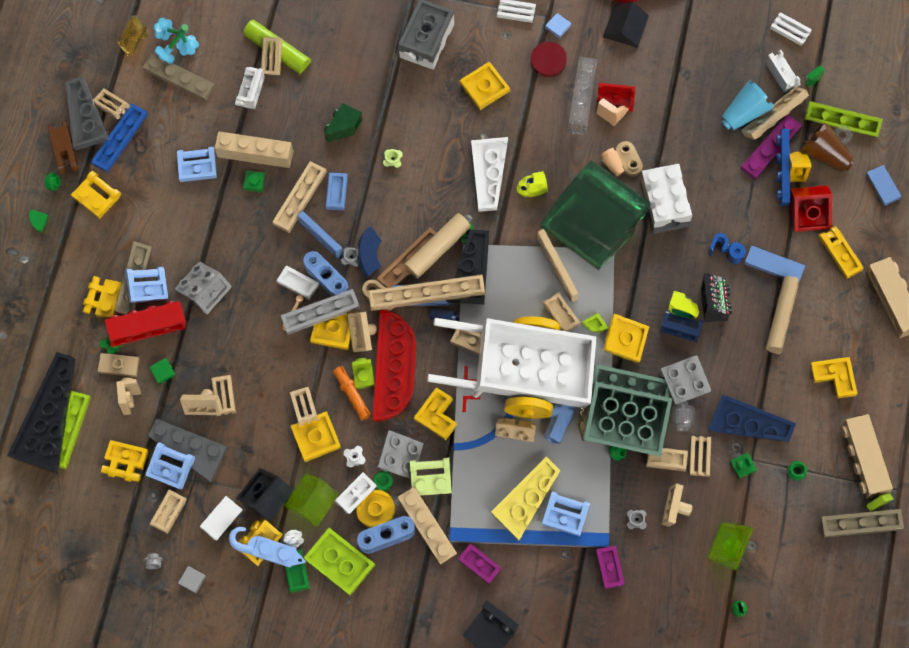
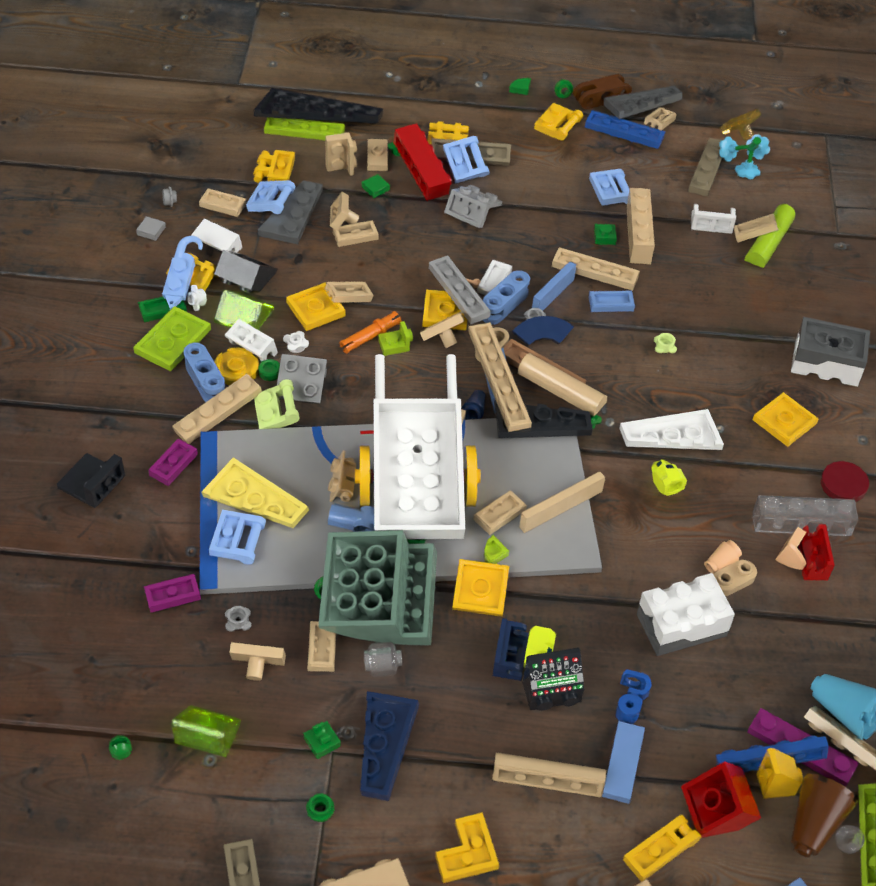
camera: 75 degrees right, 20 degrees down
dark green slope [324,103,363,142] -> none
red plate [373,310,416,422] -> none
yellow plate [414,387,457,440] -> none
clear green slope [540,160,651,270] -> none
light grey bracket [658,355,711,405] -> none
tan tile [689,436,711,477] -> none

